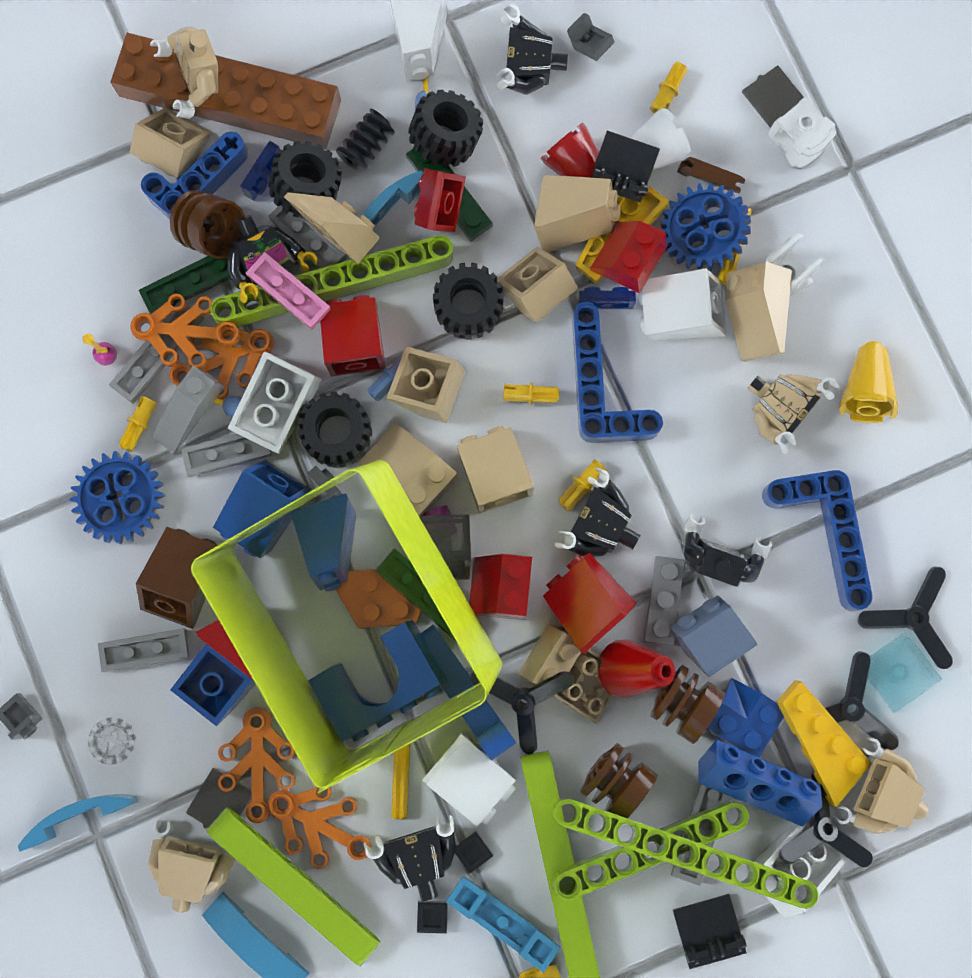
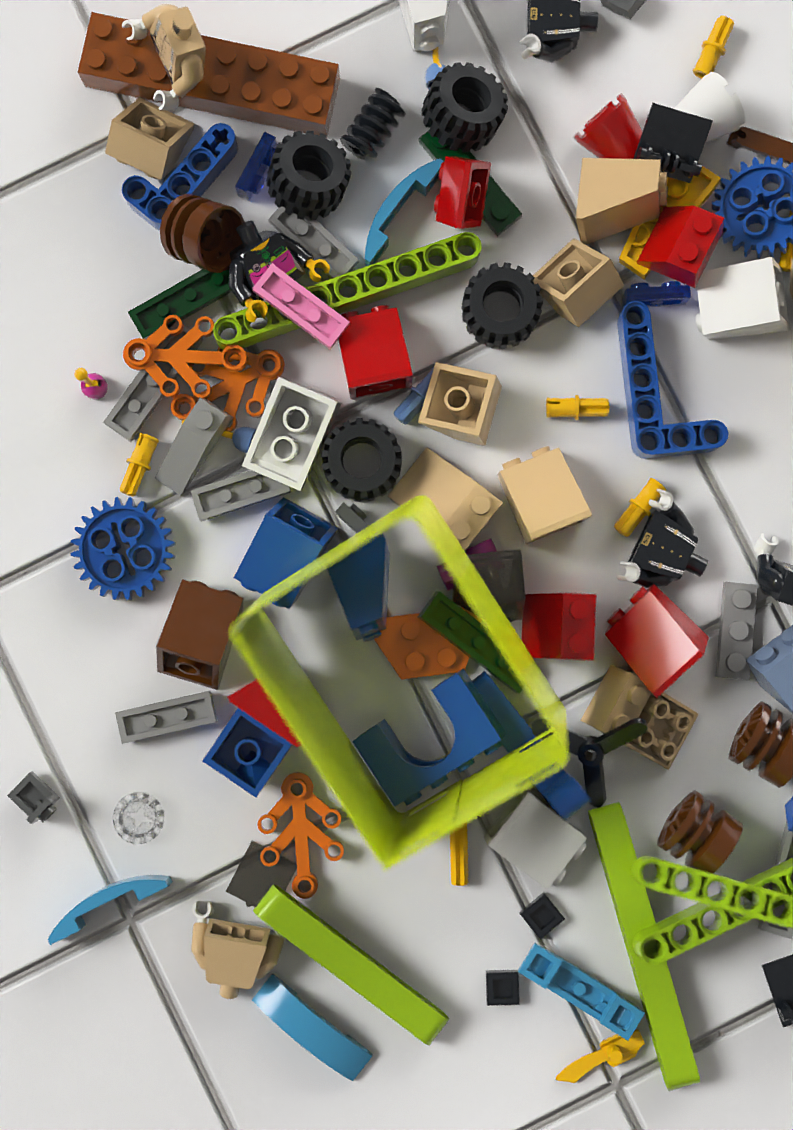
camera: 10 degrees left, 5 degrees up
orange plant [267,786,372,869] -> none
tan slope [284,193,380,264] -> none
black torso [364,815,456,902] -> none
red cone [598,640,675,698] -> none

